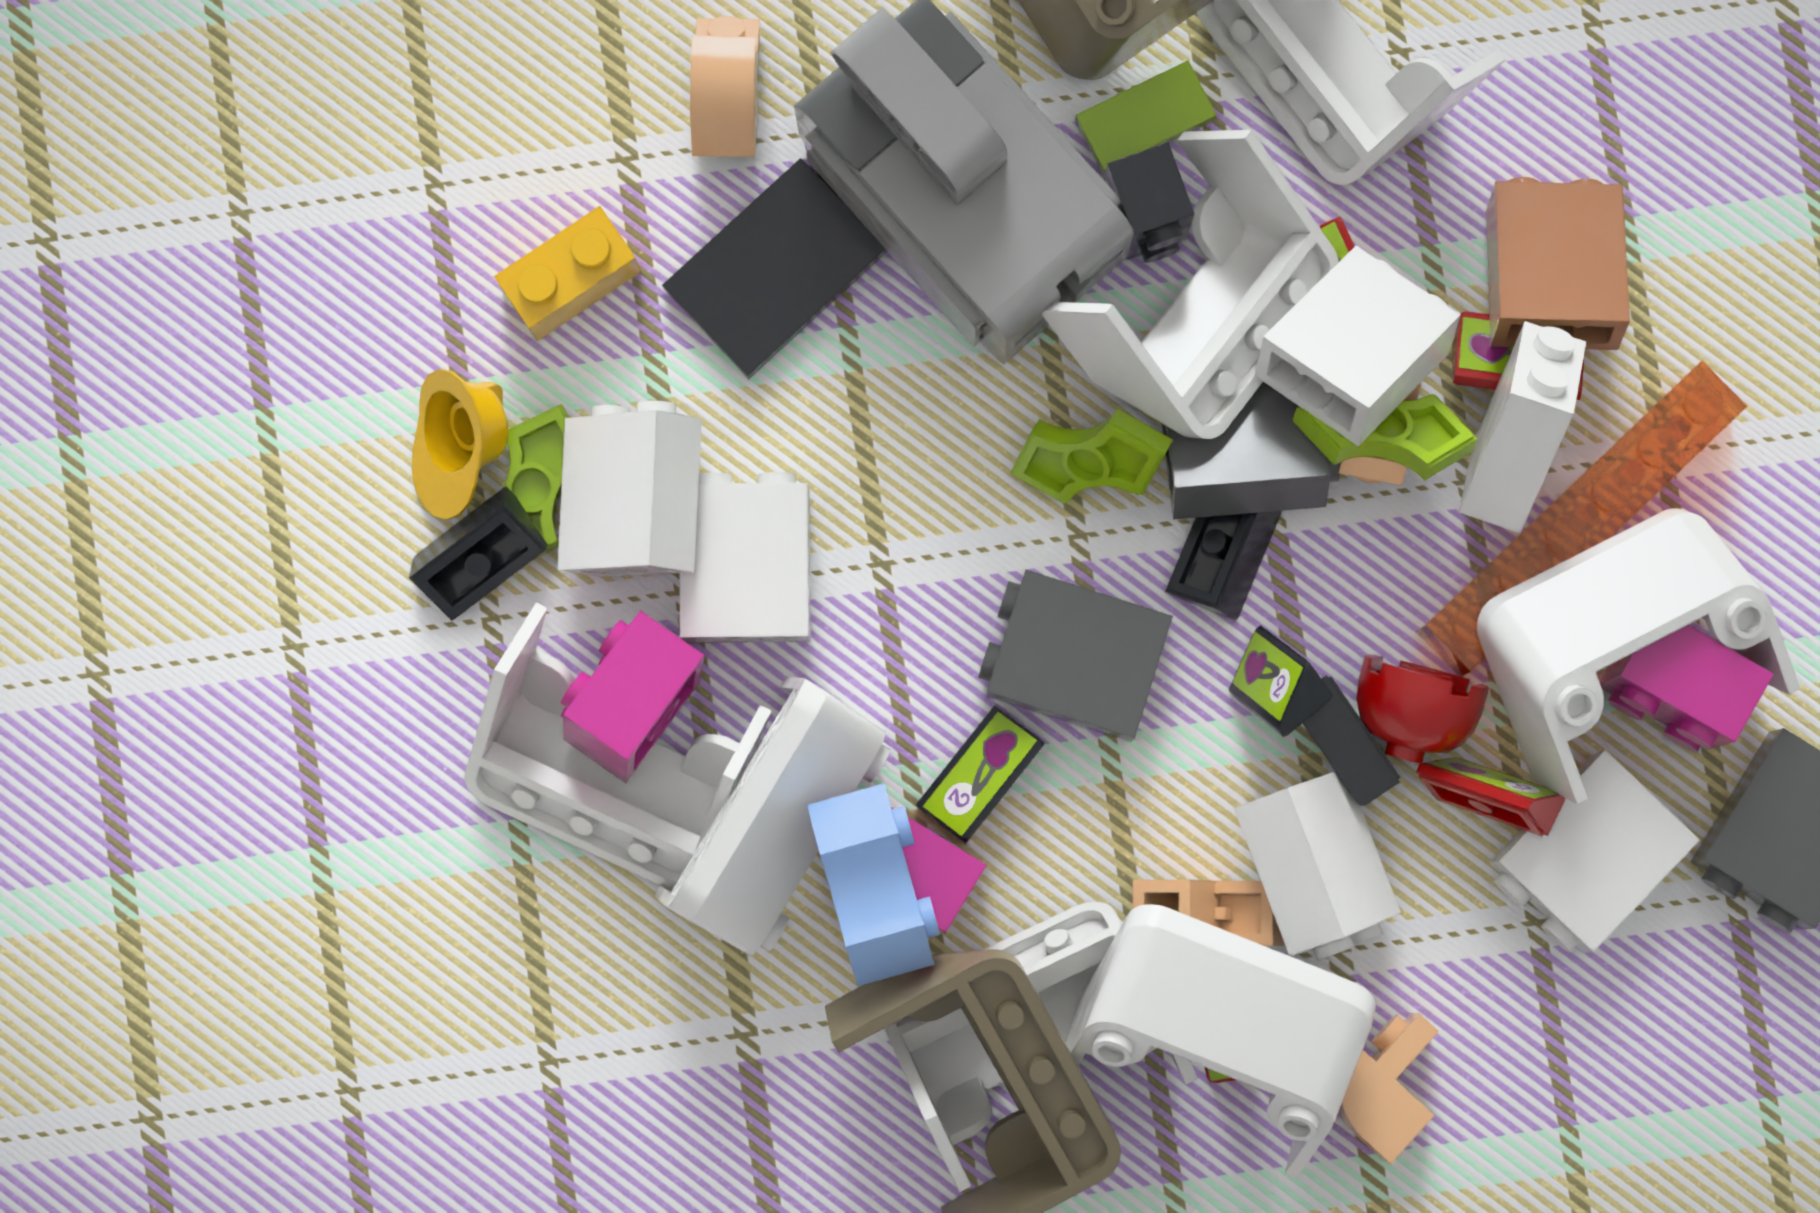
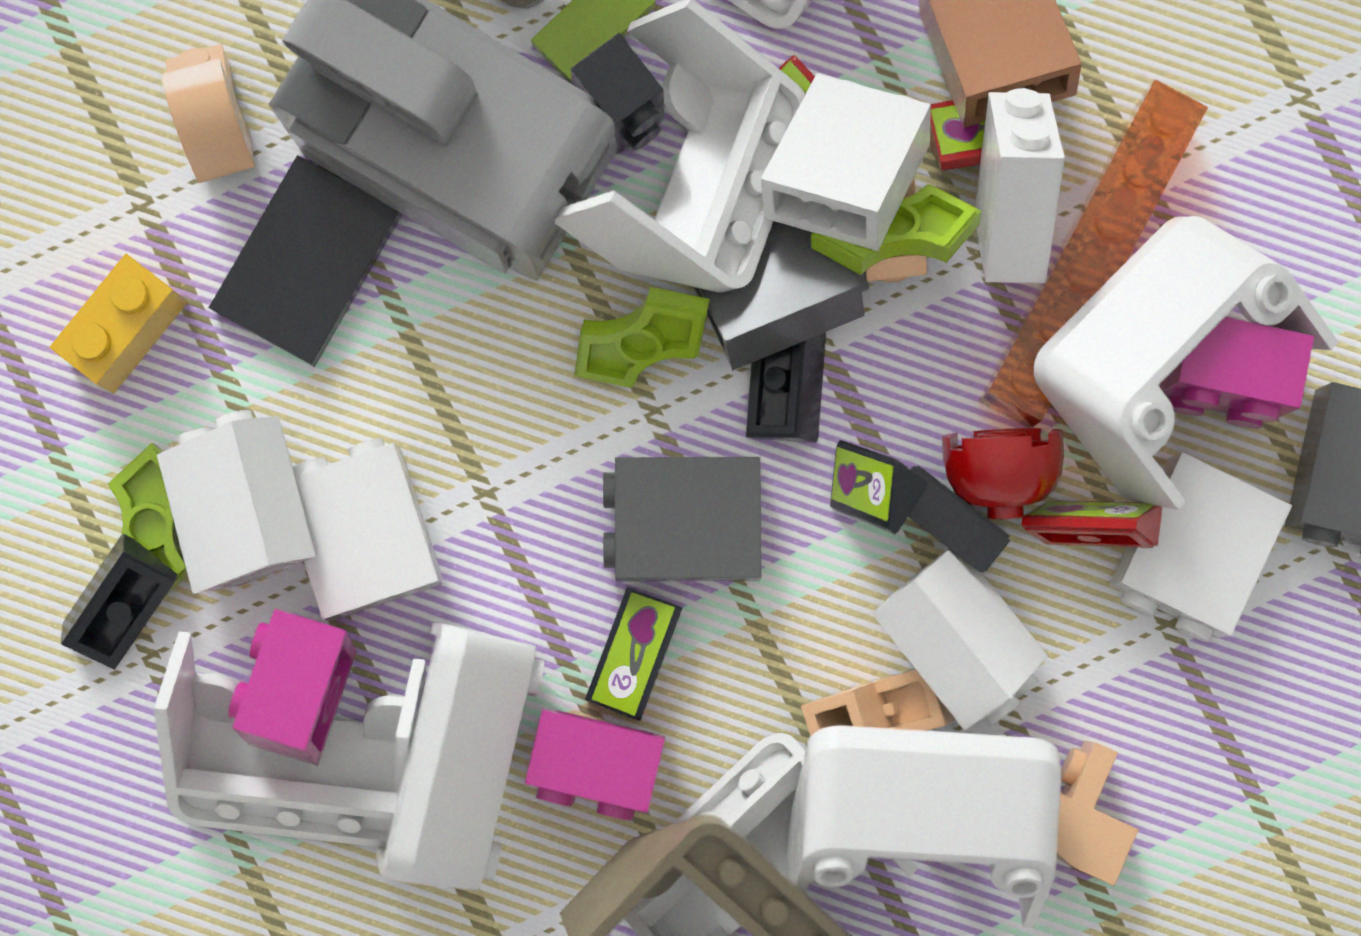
camera: 25 degrees left, 0 degrees up
yellow piece [412,369,509,520] -> none
light blue brick [807,784,940,986] -> none

